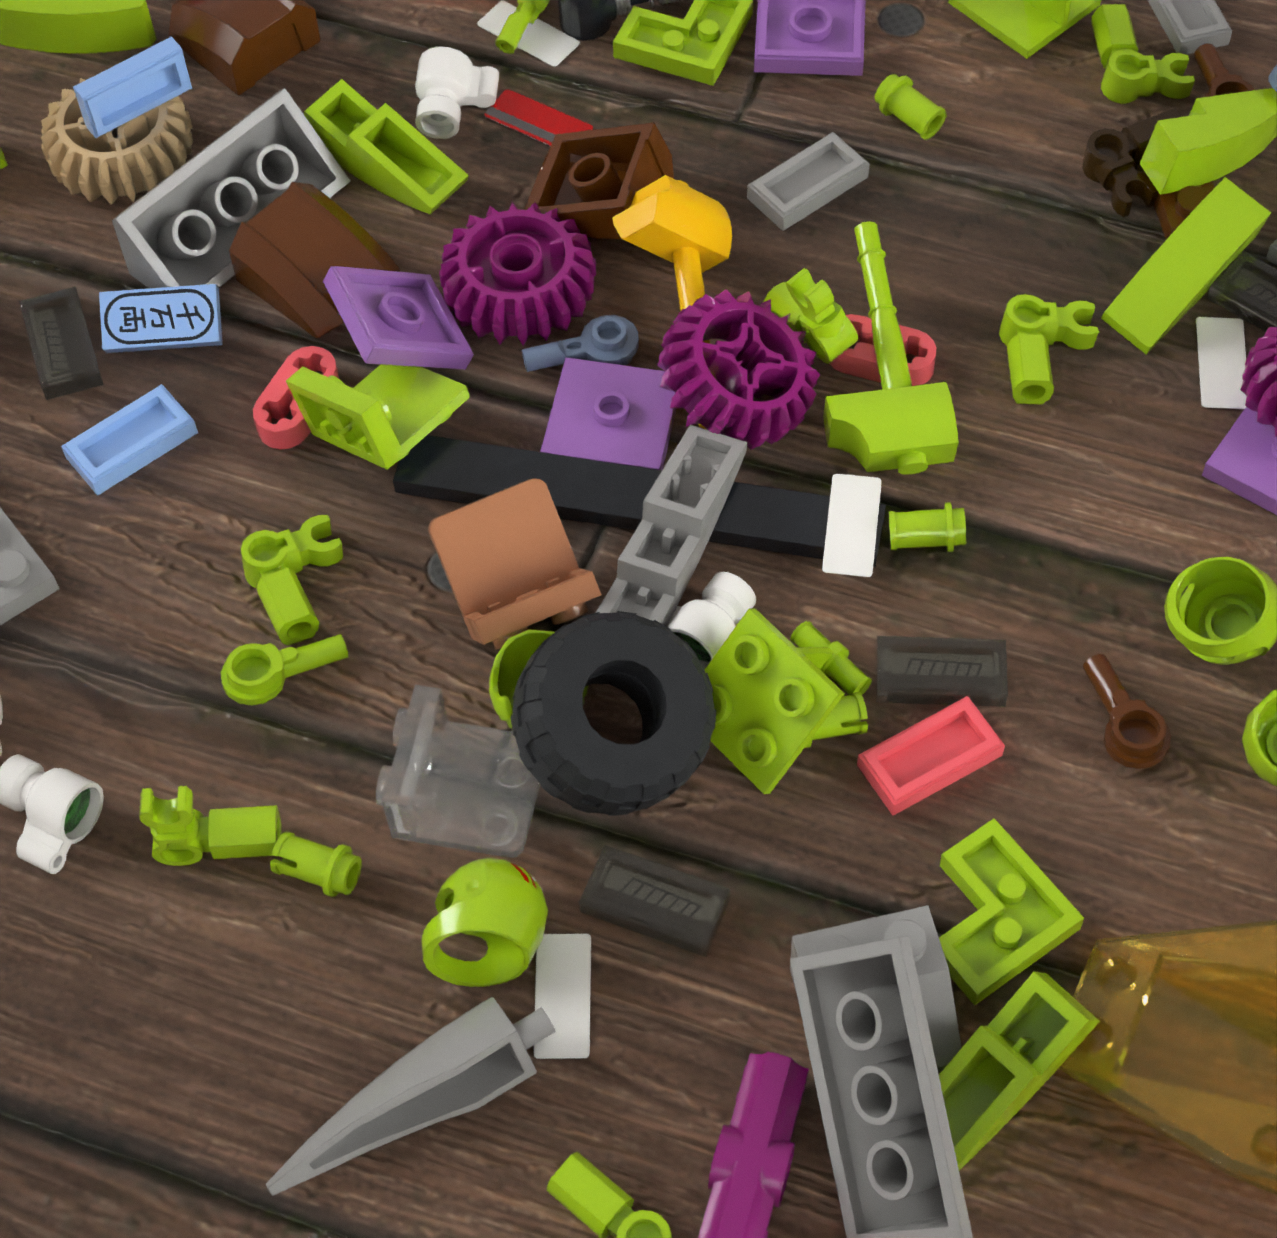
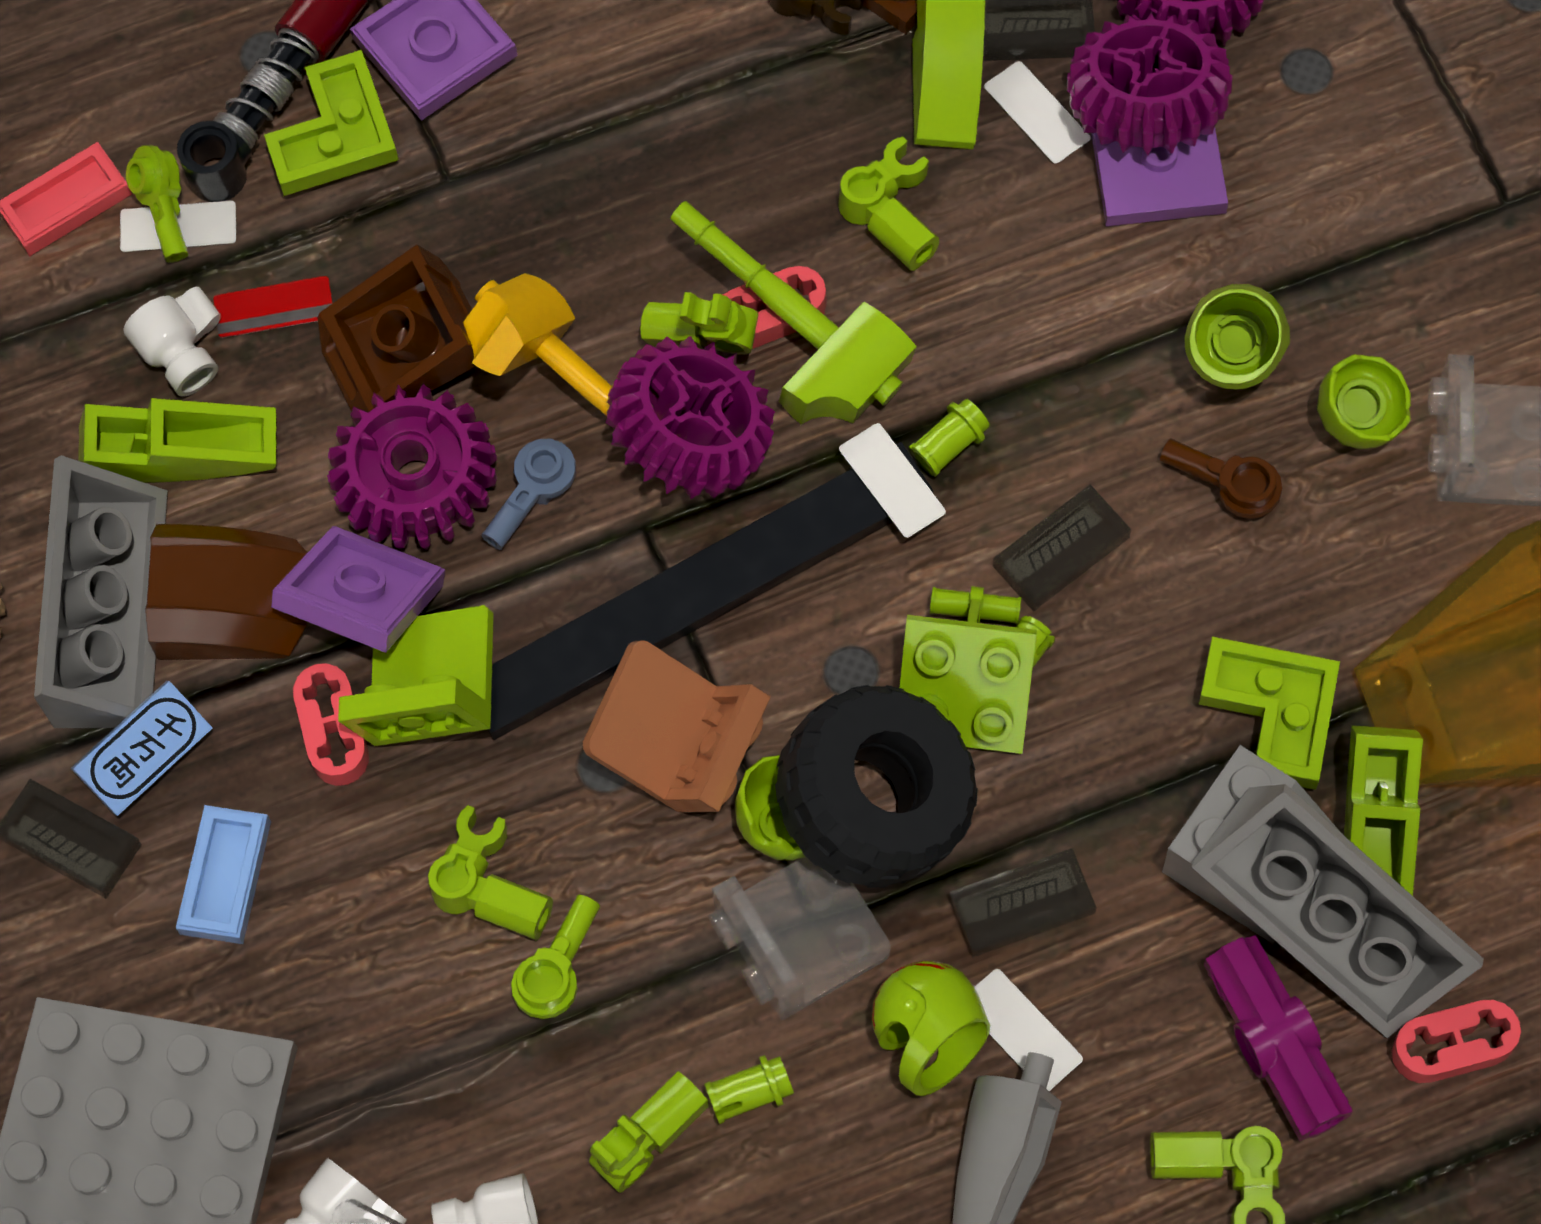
camera: 40 degrees left, 10 degrees up
medium lavender plate [540,357,677,471] -> none
light grey slope [596,425,747,626] -> none
white piece [667,572,756,670] -> none
light grey tile [747,132,870,231] -> none
coral tile [857,696,1005,816] -> none
lime pin [875,74,947,140] -> none

